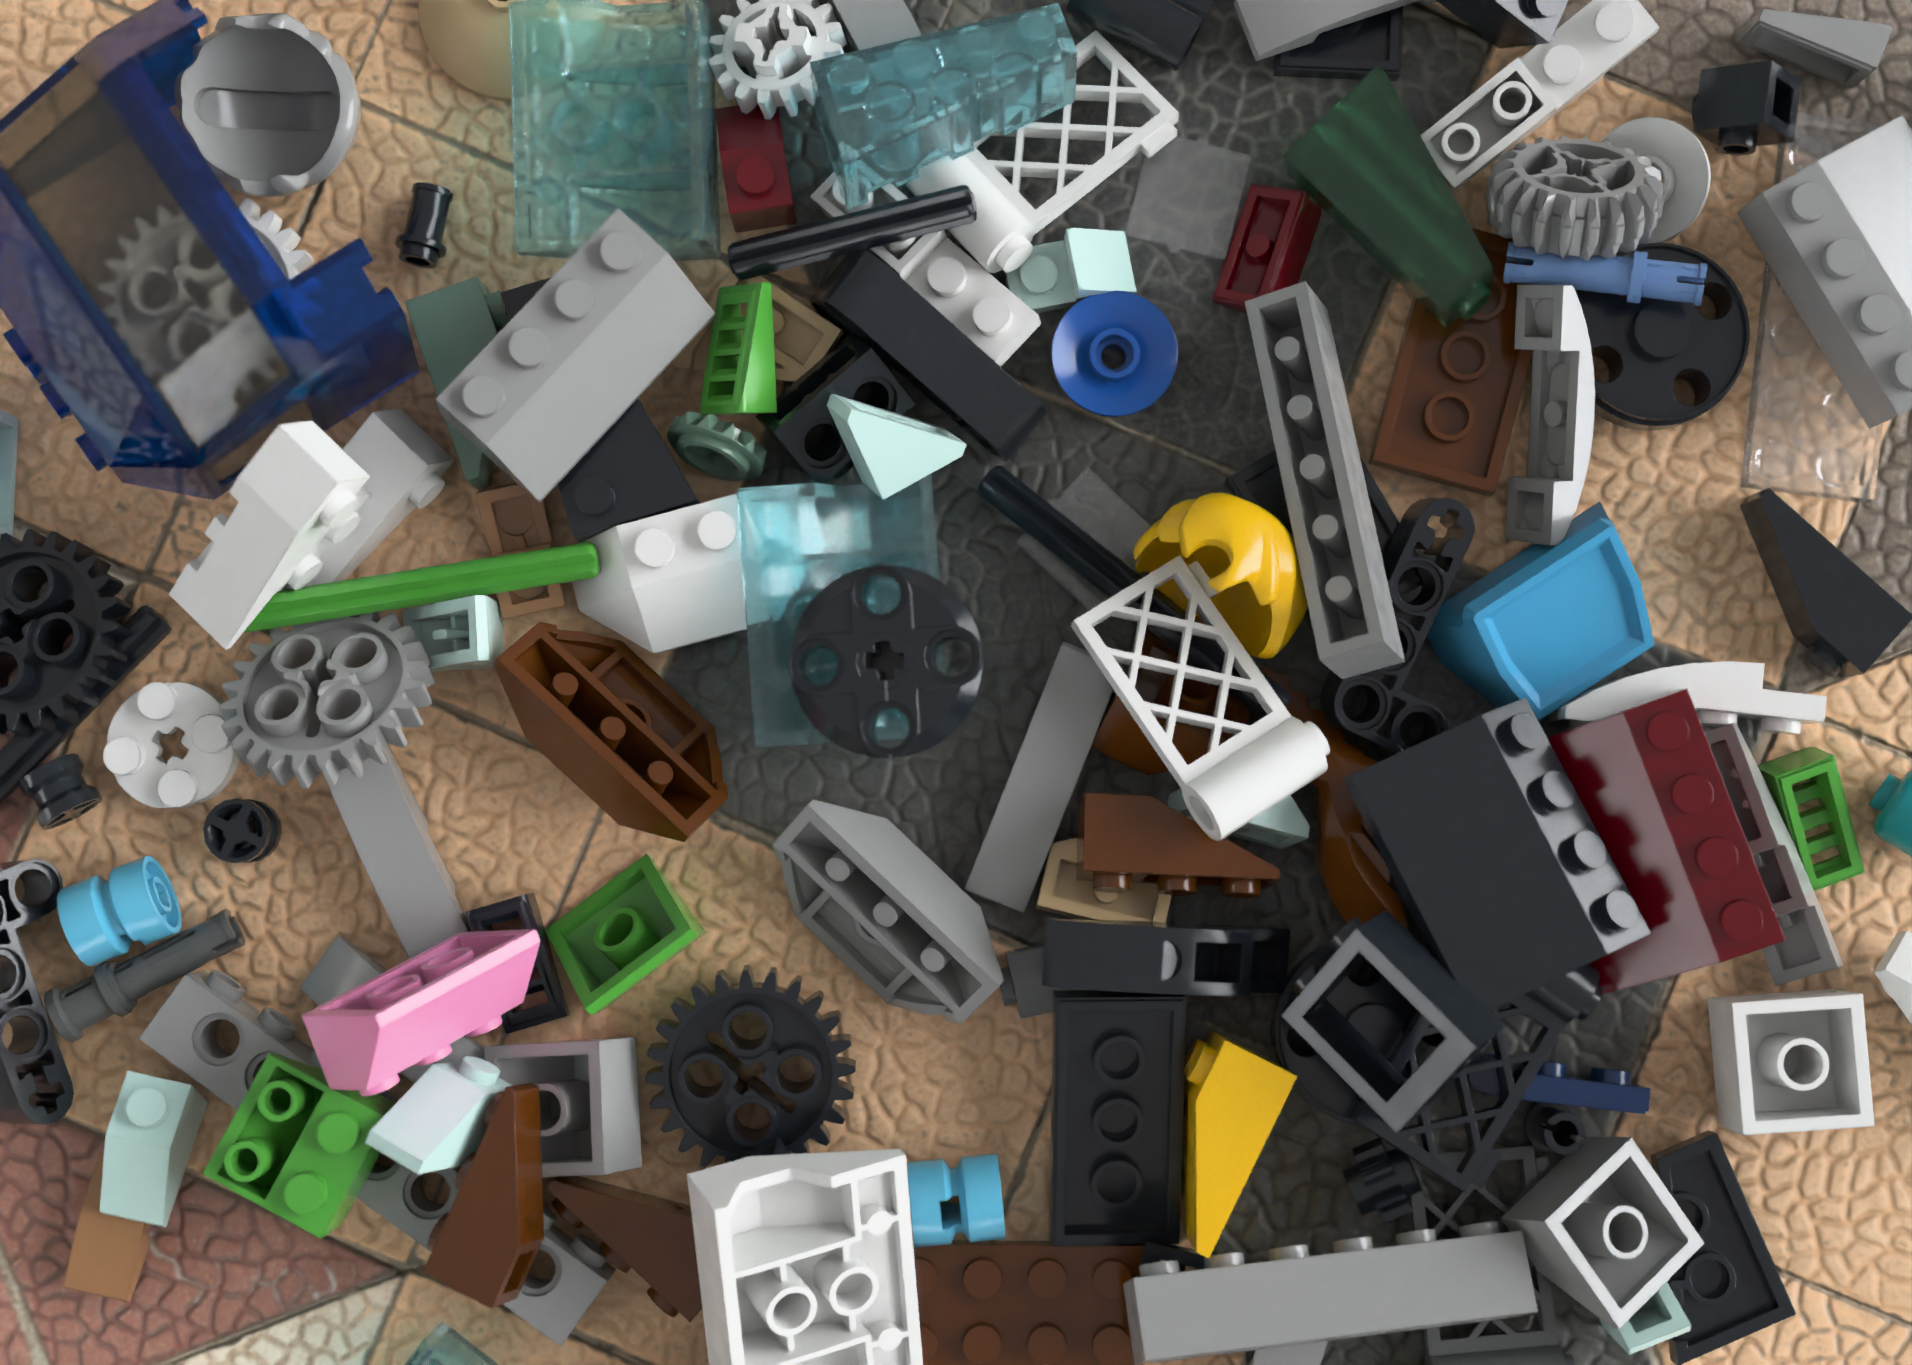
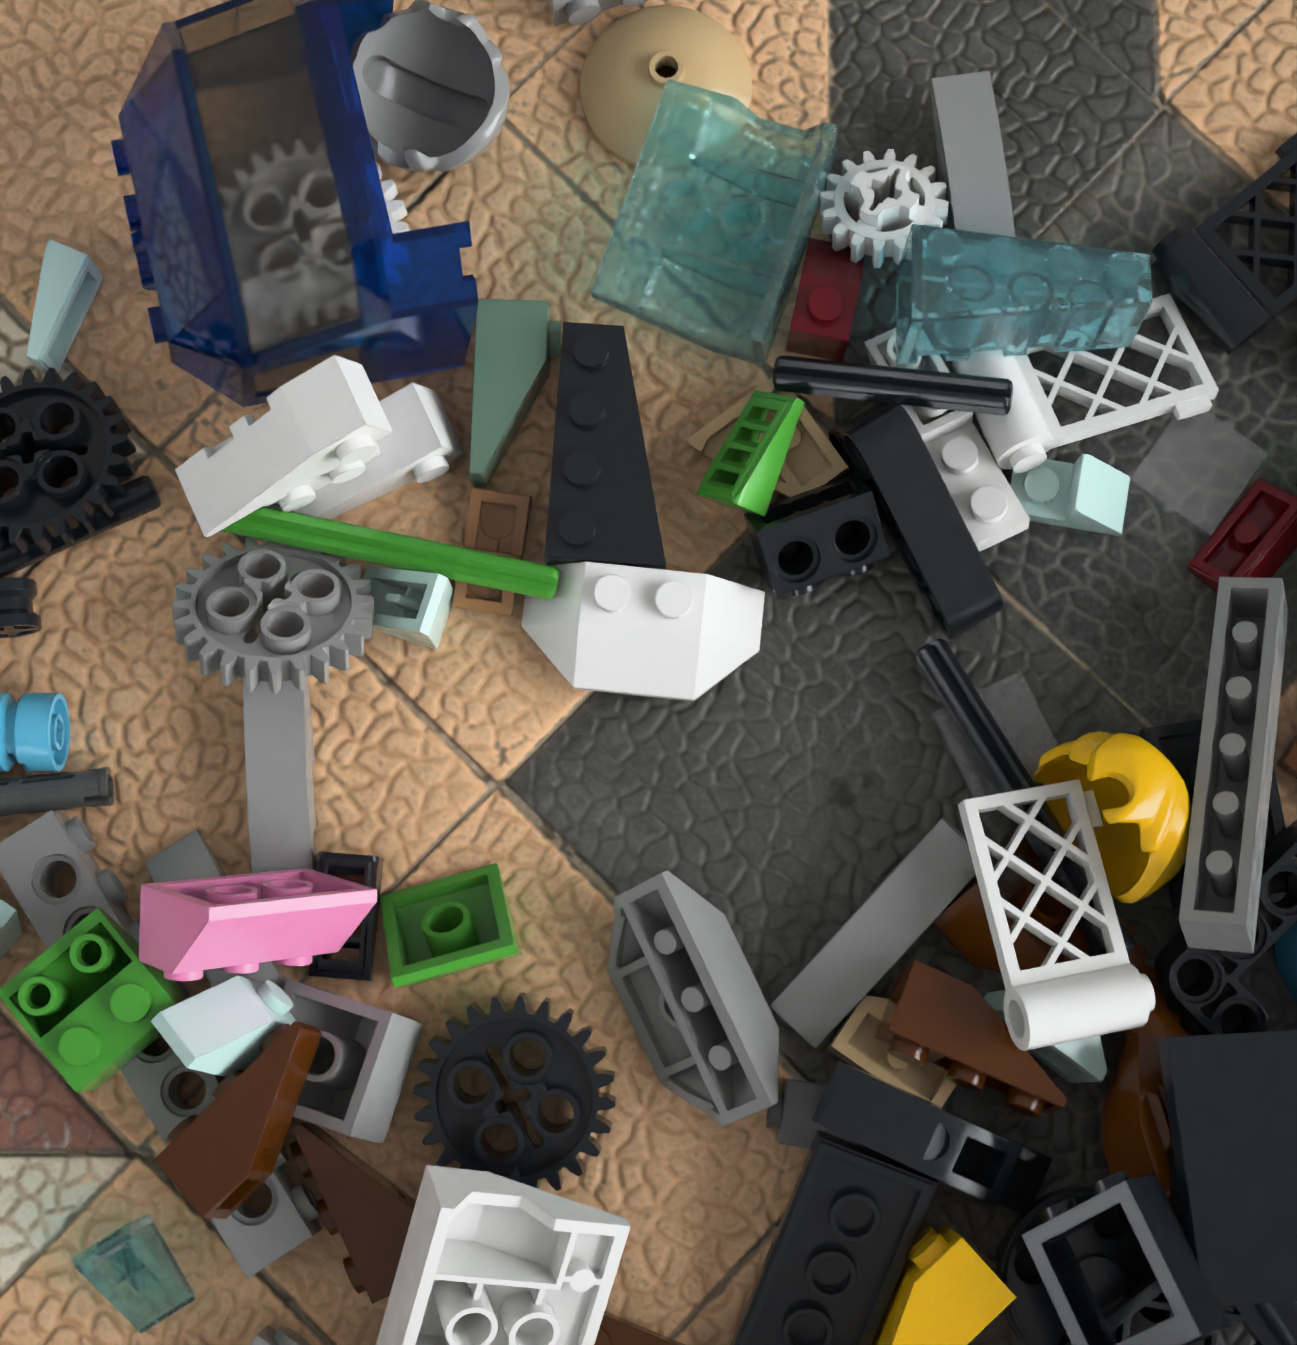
camera: 25 degrees right, 5 degrees down
white plate [103,682,240,809] -> none
black wheel [203,799,282,863] -> none
black pin [395,182,454,268] -> none
light grey slope [435,208,715,503] -> none
reddish brown wedge [493,622,729,842] -> none
sand green gear [667,411,767,482] -> none
clear light blue piece [736,474,947,748] -> none
black piece [788,563,984,758] -> none
light aqua slope [827,393,967,500] -> none
medium azure wheel [907,1153,1006,1248] -> none
blue dish [1051,291,1178,417] -> none

